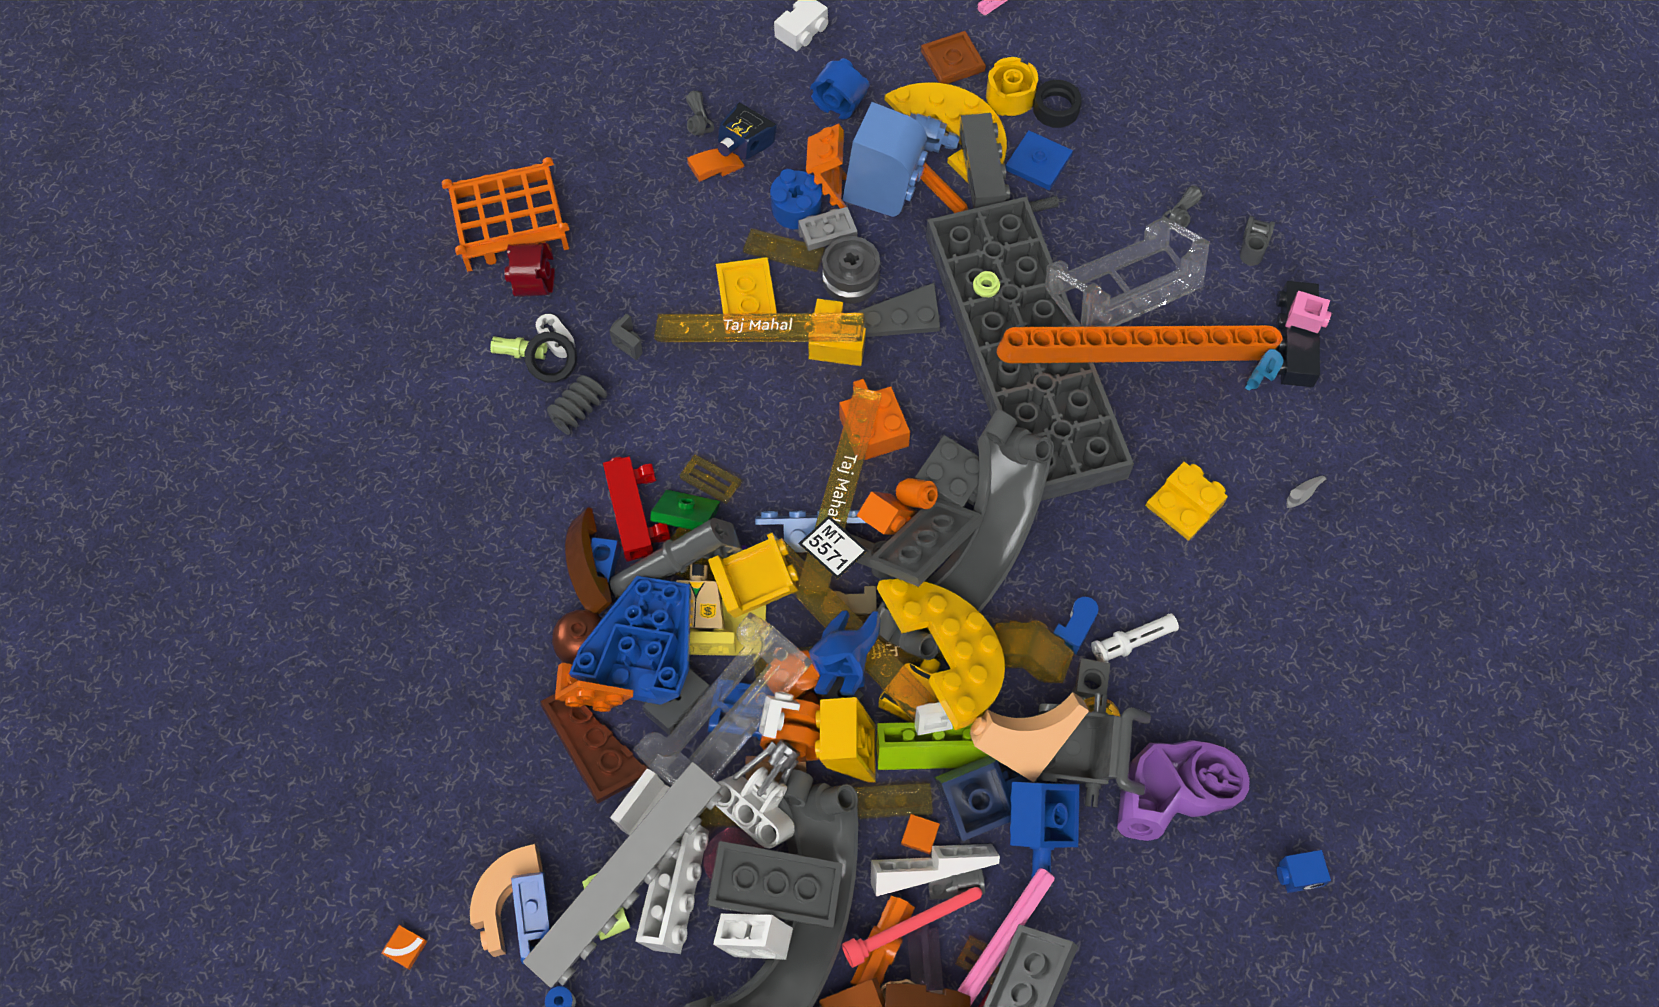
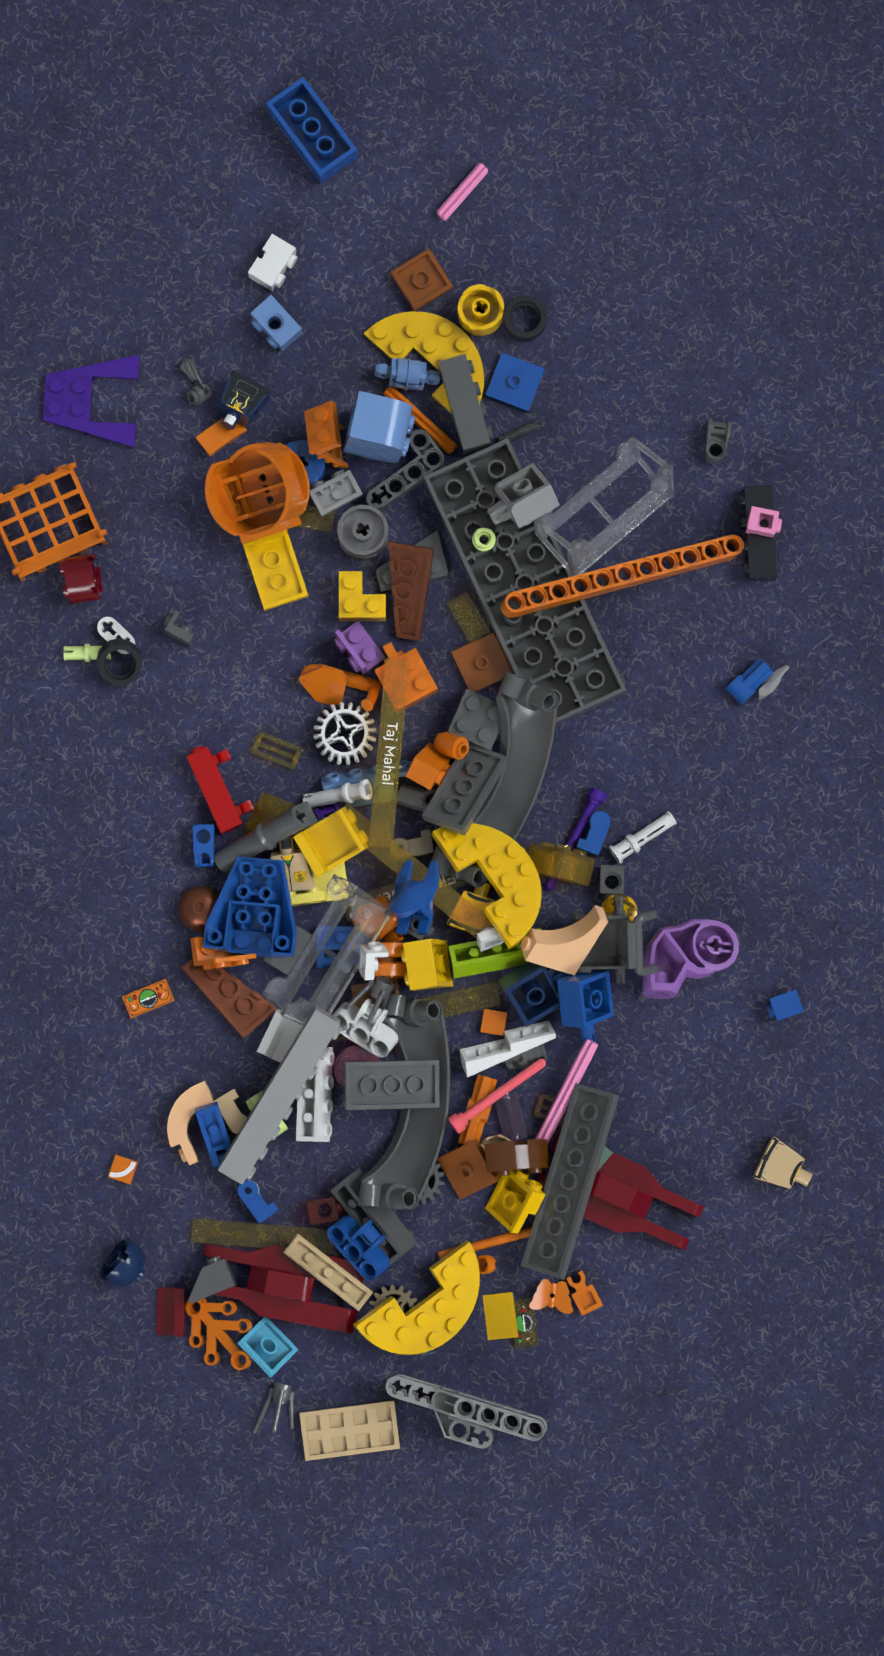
camera: 10 degrees left, 20 degrees up
dark grey piece [547,375,607,435] -> none
reddish brown slope [565,507,612,615] -> none
green plate [650,490,720,530] -> none
clear yellow tile [654,313,865,342] -> none
white brick [713,913,793,960] -> none
sticker [798,516,868,579] -> none
blue brick [810,58,870,119] -> none
yellow plate [1145,462,1228,541] -> none
dark grey piece [1162,185,1203,230] -> none
dark azure piece [1245,349,1283,390] -> none
none -> dark purple wing [43,355,140,448]
none -> tile [122,979,175,1019]
none -> orange piece [205,442,310,544]
none -> tan leg [214,1089,247,1134]
none -> medium blue brick [251,295,303,351]
none -> orange piece [299,664,381,711]
none -> white pin [303,779,373,808]
none -> white gear [313,702,376,765]
none -> medium lavender bracket [334,621,386,675]
none -> dark grey beam [366,429,444,512]
none -> copper wing [387,541,434,641]
none -> clear yellow tile [447,592,490,643]
none -> dark orange plate [451,633,513,693]
none -> light grey hinge [487,463,560,528]
none -> dark purple piece [544,787,608,891]
none -> blue piece [726,658,773,705]

